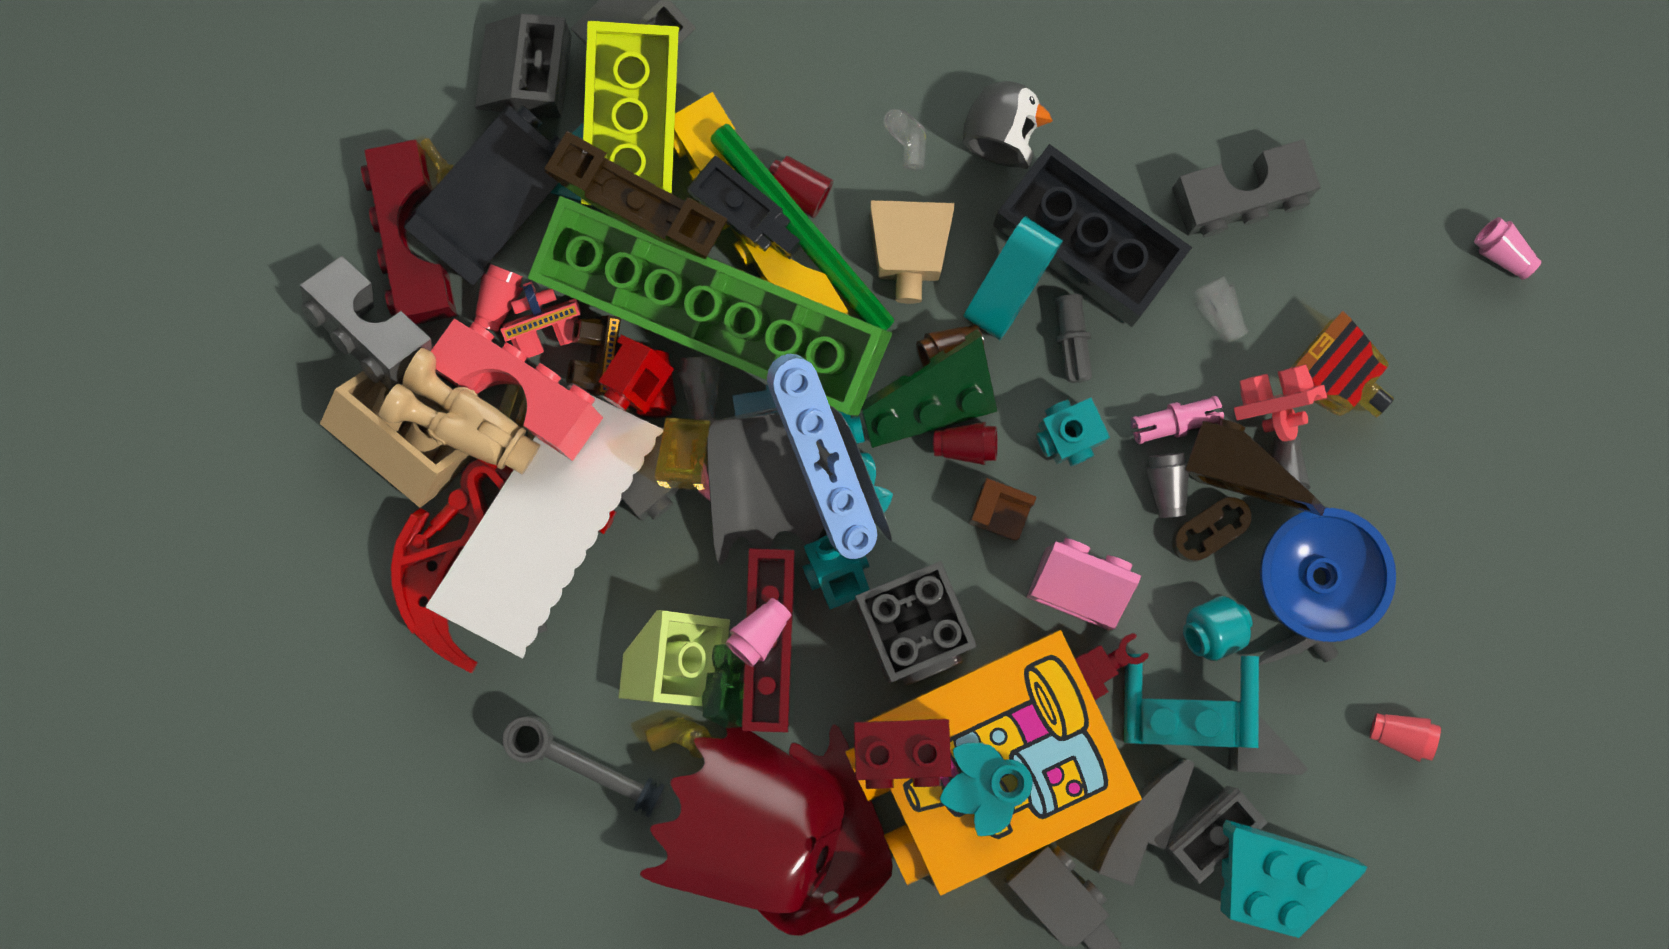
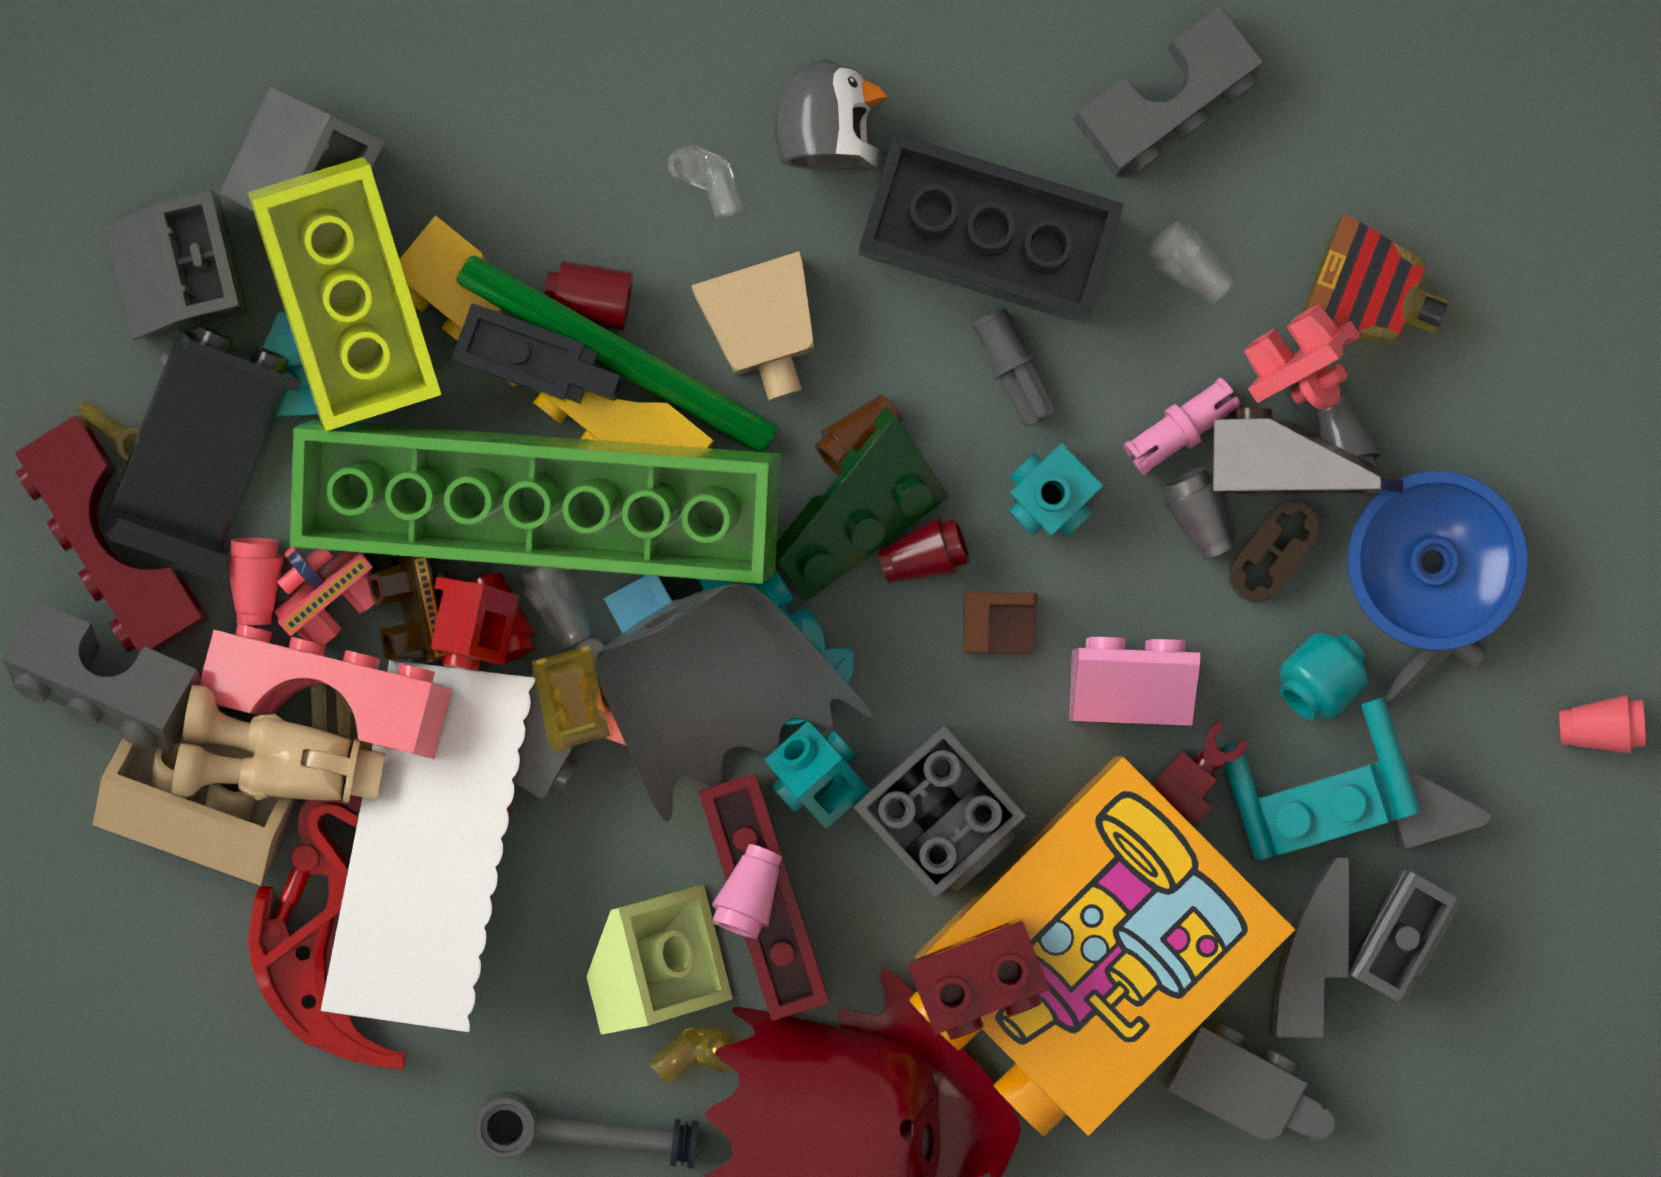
camera: 20 degrees left, 5 degrees up
dark brown slope [544,131,728,259] -> none
clear green plate [702,644,745,728] -> none
light blue piece [767,353,877,559] -> none
teal plate [940,743,1033,836] -> none
teal beam [963,216,1063,341] -> none
teal wing [1220,820,1367,938] -> none
bright pink cone [1474,217,1541,280] -> none

